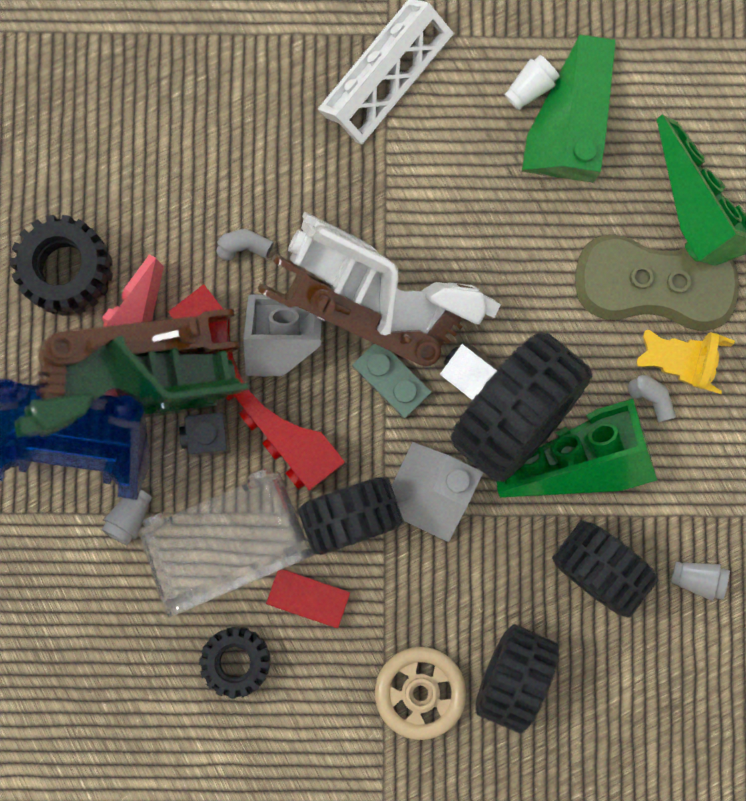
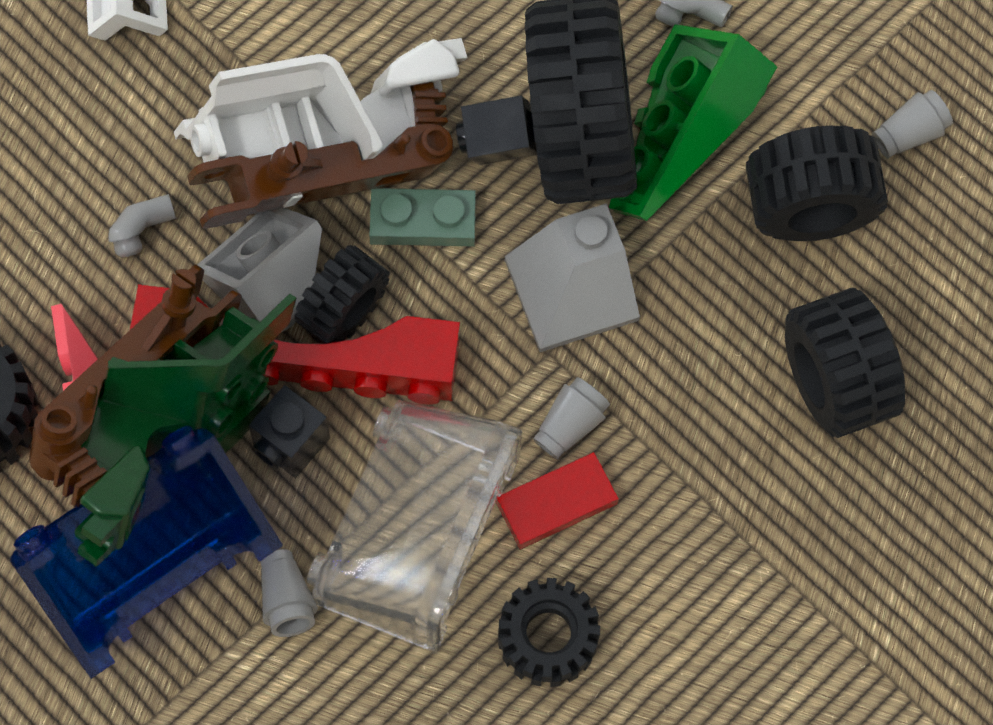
camera: 45 degrees left, 15 degrees down
black tyre [297,477,404,555] -> none
tan plate [375,647,467,740] -> none
none -> black tyre [295,245,390,344]
none -> light grey cone [533,377,610,460]

